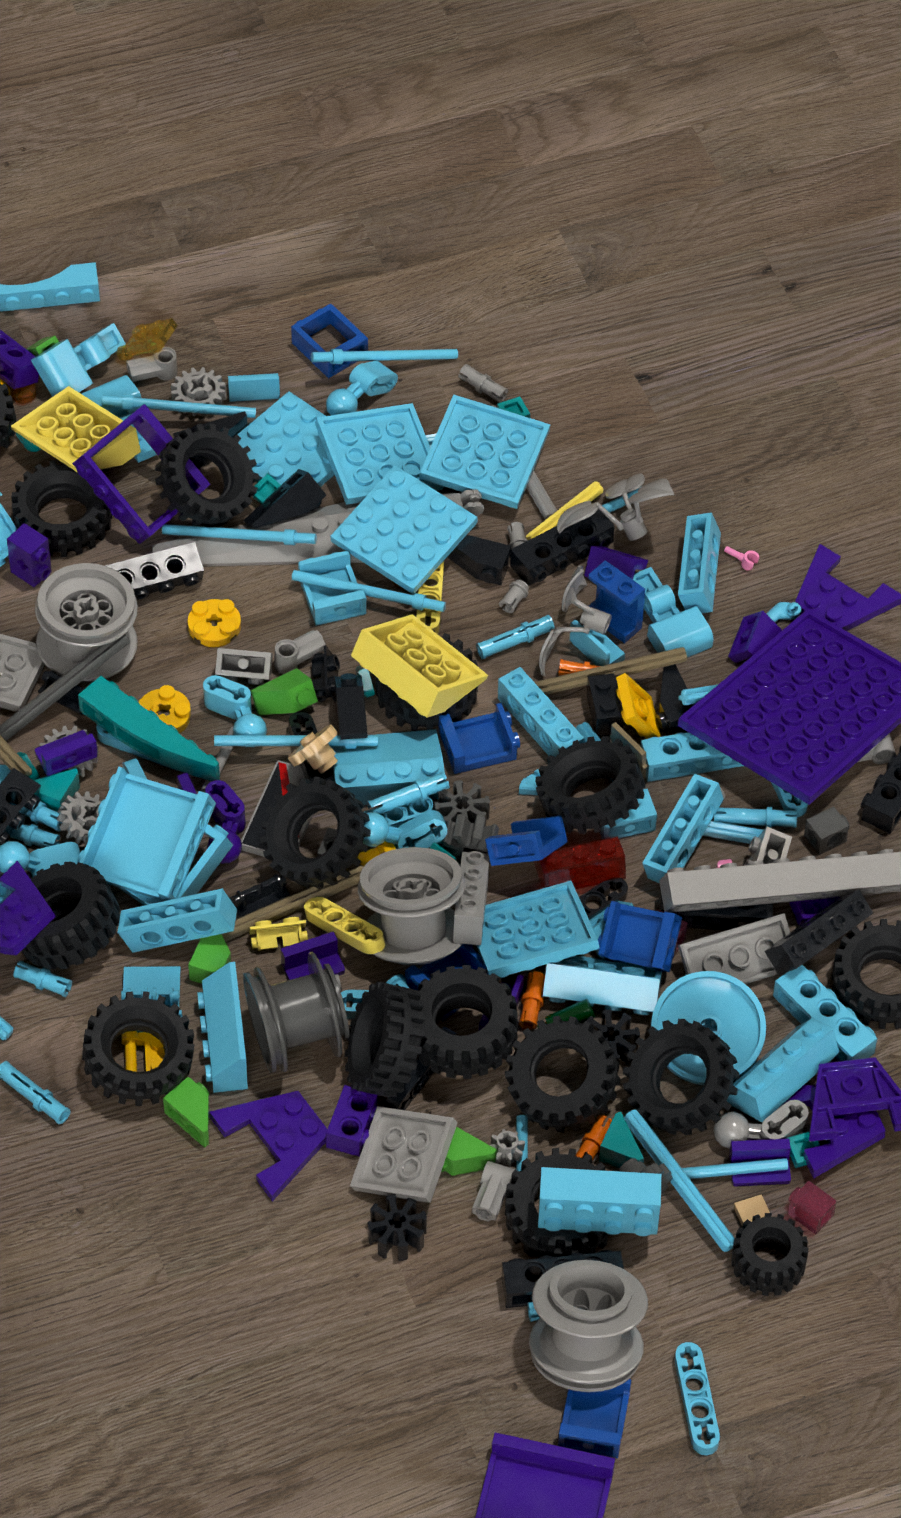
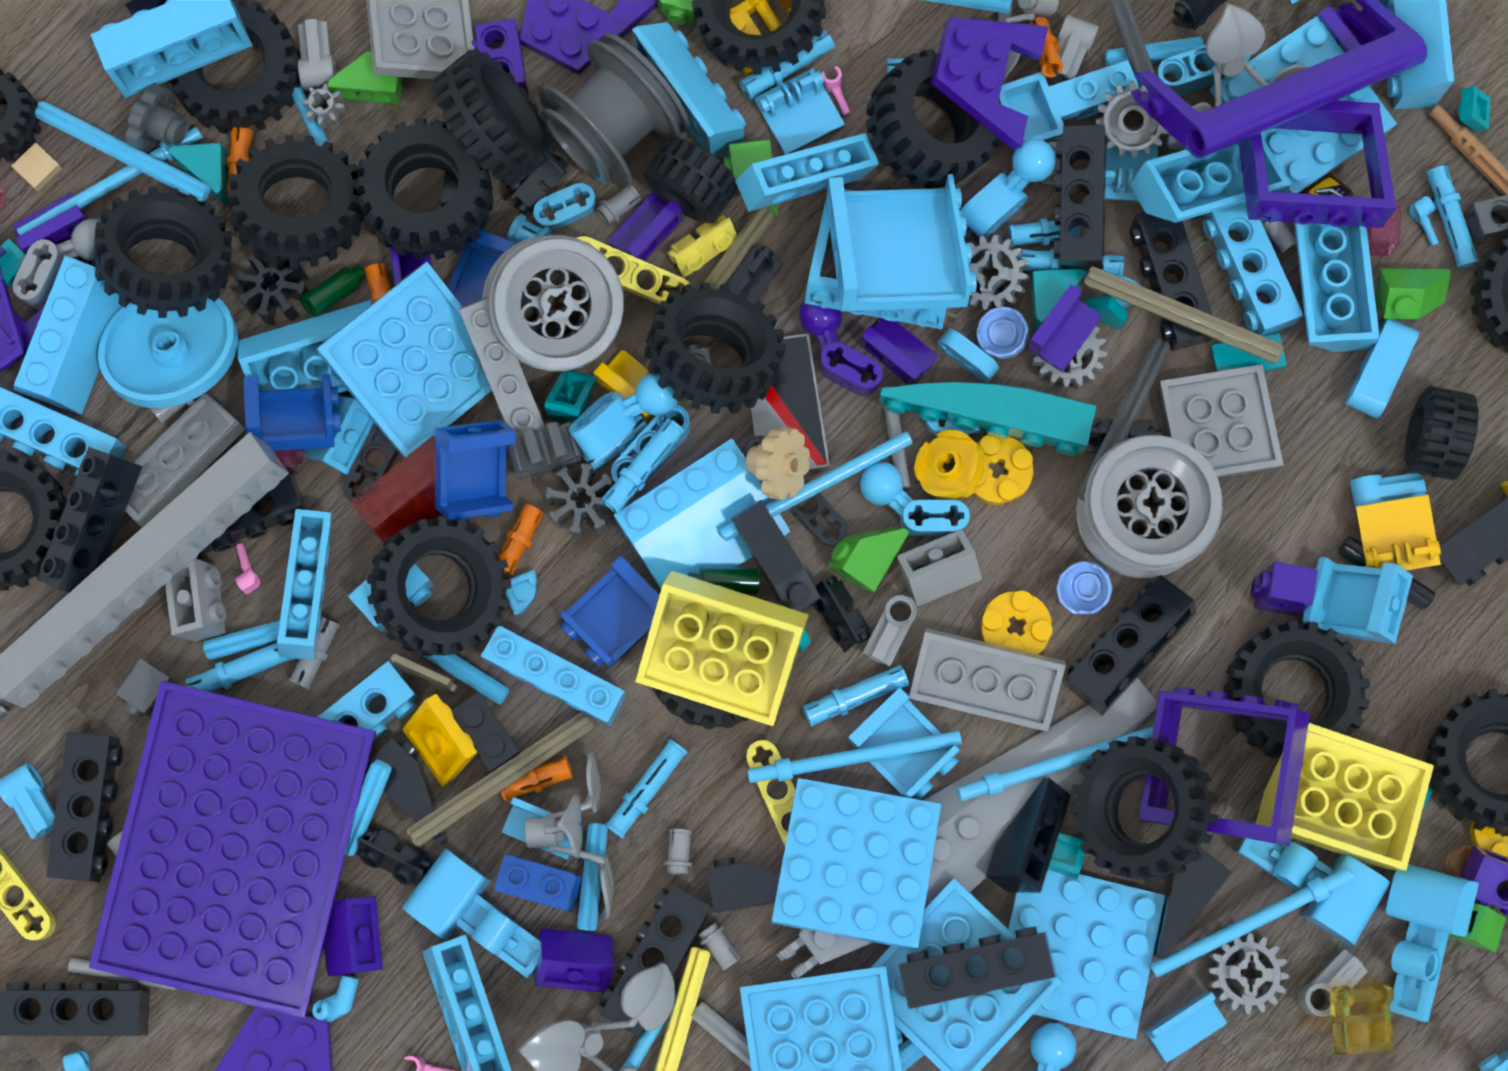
camera: 155 degrees right, 25 degrees up
none -> black hinge [357,827,433,886]
none -> orange pin [498,503,545,576]
none -> medium azure axle [577,823,608,931]
none -> black tyre [643,137,738,223]
none -> dark green cylinder [687,567,759,594]
none -> medium azure pin [802,664,909,727]
none -> bright pink hand [822,66,851,116]
none -> black brick [899,926,1057,1009]
none -> light grey plate [909,628,1066,732]
none -> yellow plate [914,430,984,500]
none -> light blue hair [976,306,1029,360]
none -> light blue hair [1056,561,1113,614]

